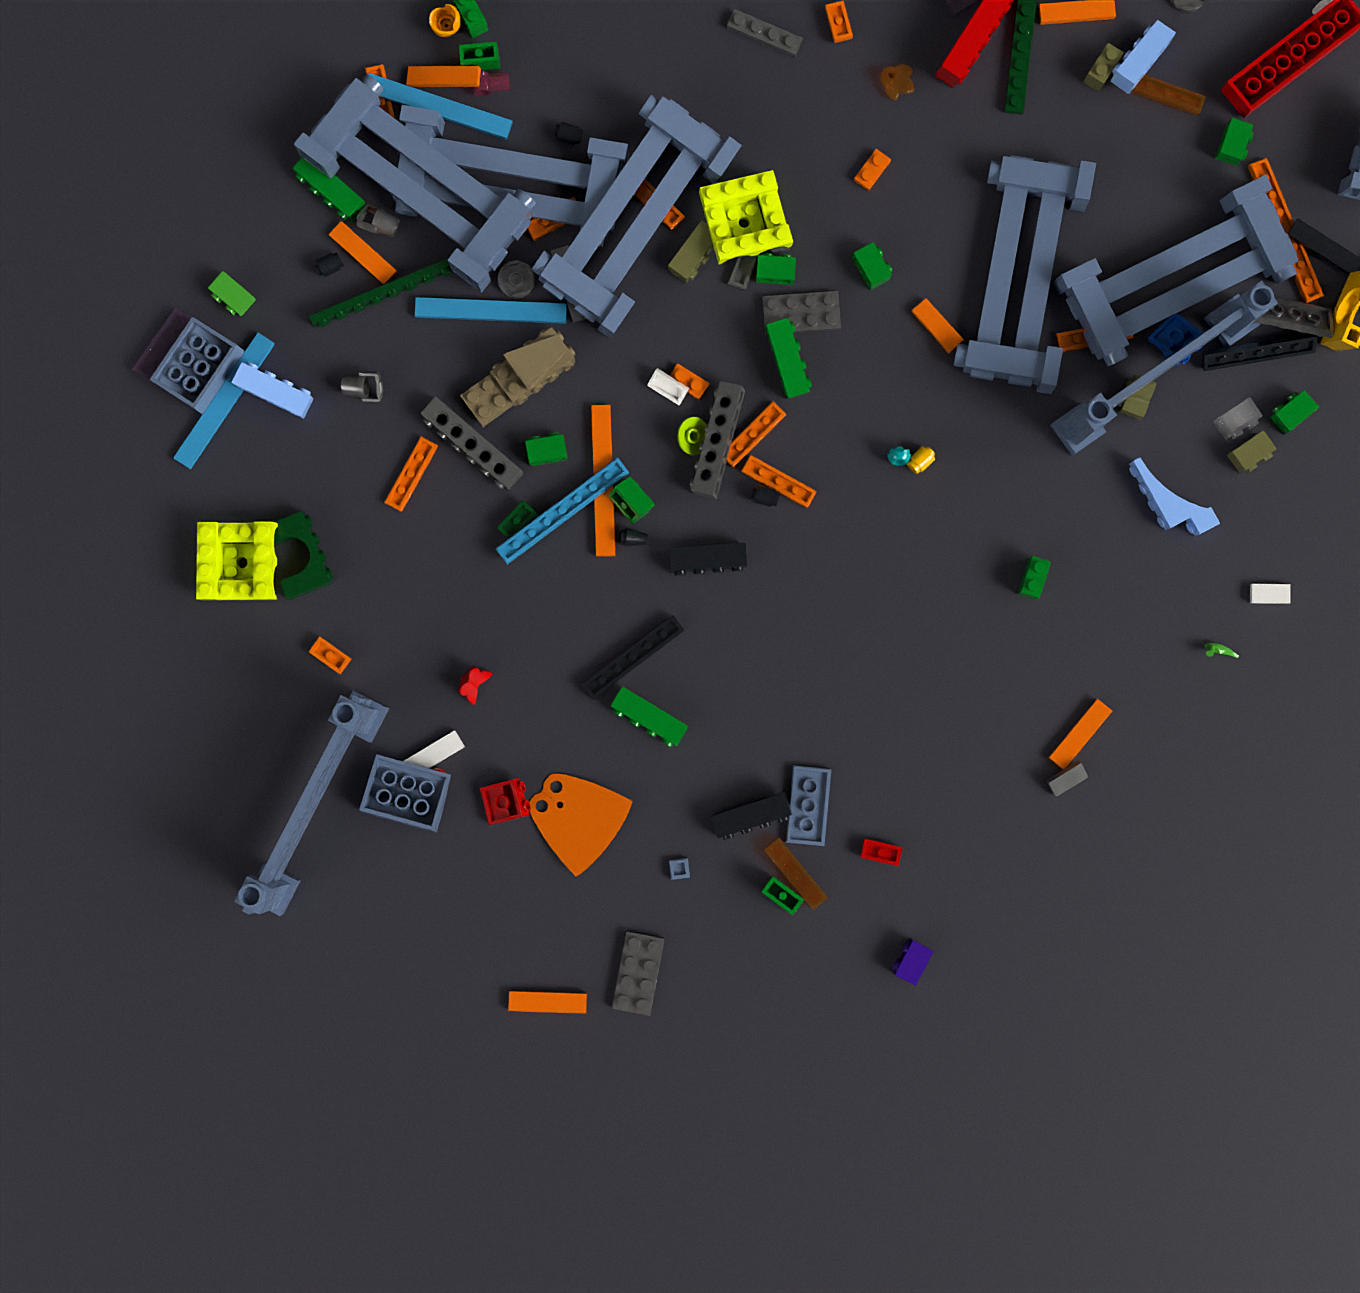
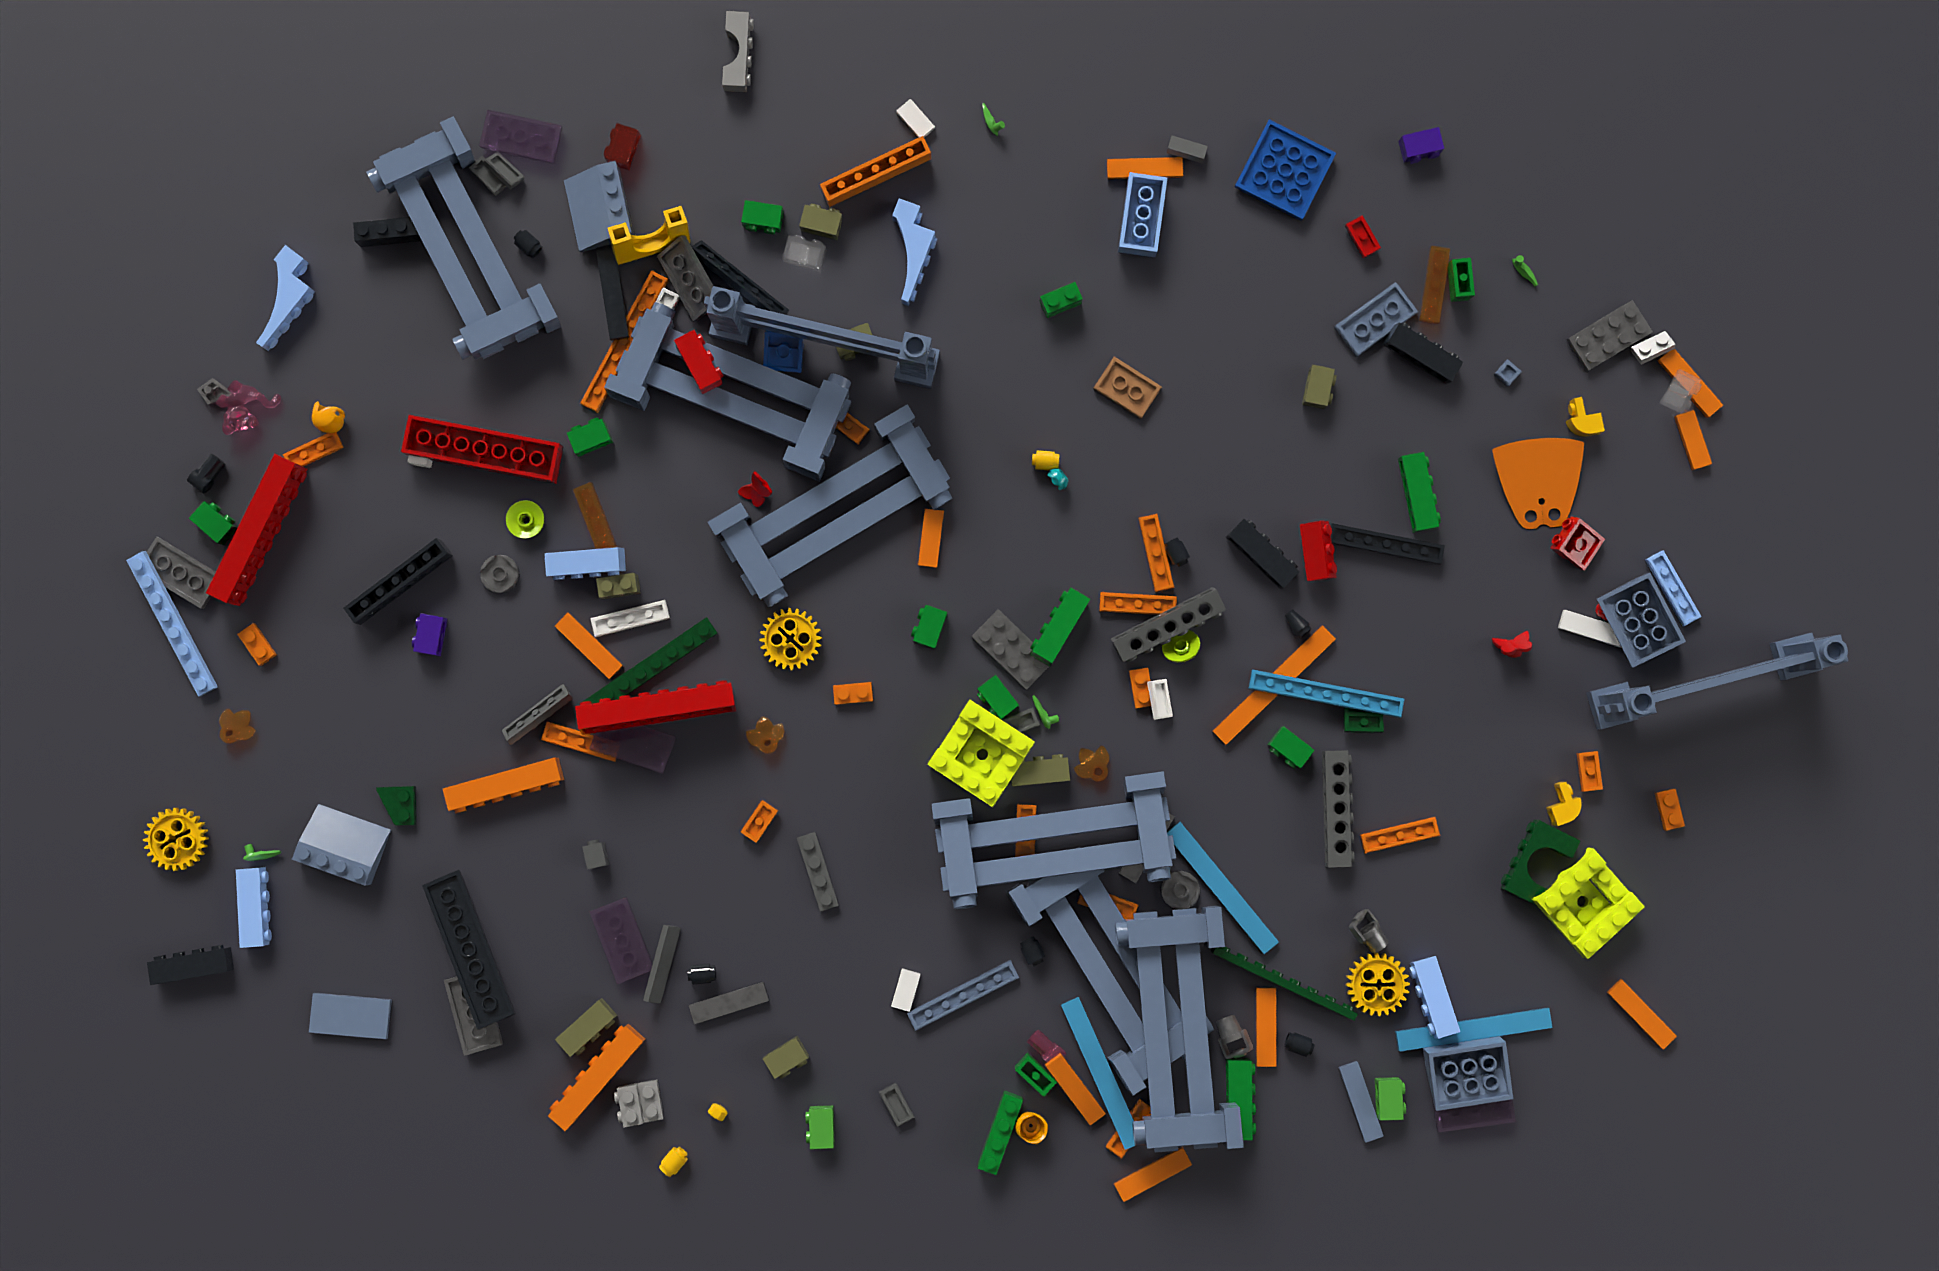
camera: 135 degrees left, 0 degrees up
dark tan wedge [460,327,575,427] -> none
green brick [608,476,655,525] -> none
none -> lime dish [506,500,544,539]
none -> white tile [590,600,670,637]
none -> white tile [656,287,680,310]
none -> red brick [674,330,724,394]
none -> red animal [738,471,772,507]
none -> yellow gear [759,608,822,670]
none -> orange brick [820,136,931,207]
none -> white tile [891,968,920,1012]
none -> sand blue tile [907,960,1019,1031]
none -> bright green bar [1032,695,1059,729]
none -> clear orange plate [1074,745,1109,781]
none -> medium nougat tile [1093,357,1162,419]
none -> orange tile [1114,1147,1192,1202]
none -> light blue brick [1118,172,1167,257]
none -> blue plate [1235,119,1336,221]
none -> red brick [1300,521,1337,581]
none -> olive brick [1302,364,1337,409]
none -> sand blue tile [1338,1061,1384,1143]
none -> yellow gear [1345,953,1410,1016]
none -> bright green bar [1512,255,1538,286]
none -> yellow brick [1546,782,1582,826]
none -> yellow brick [1566,397,1605,437]
none -> orange tile [1607,979,1677,1050]
none -> plate [1631,331,1676,365]
none -> light blue tile [1645,550,1701,626]
none -> orange plate [1655,789,1685,831]
none -> clear brick [1659,369,1702,414]
none -> orange tile [1674,410,1712,470]

